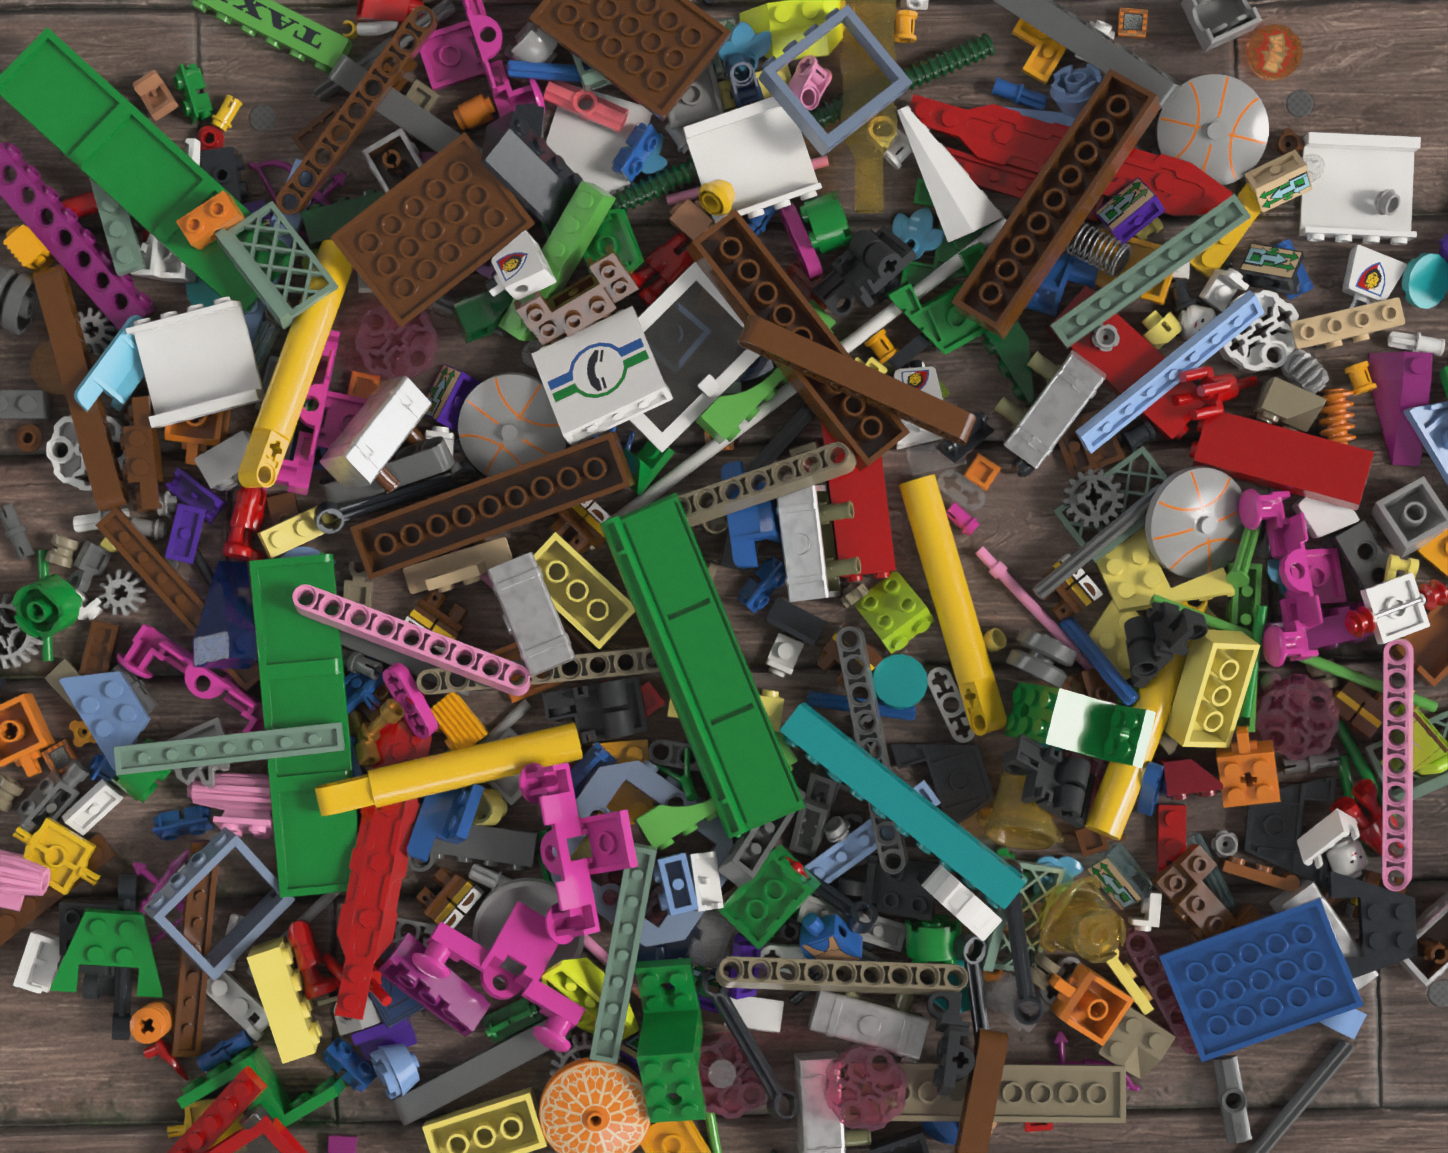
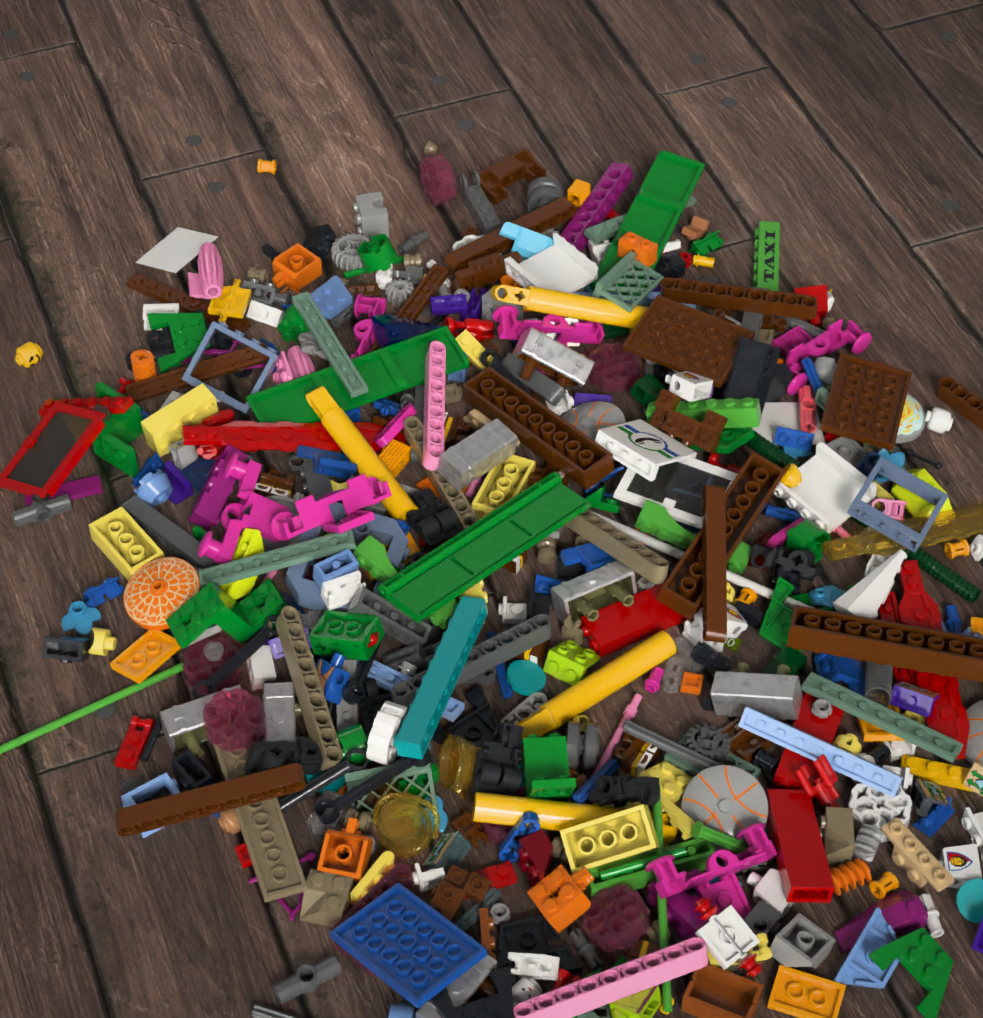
camera: 65 degrees right, 40 degrees down
pearl gold bar [348,699,404,767] -> none

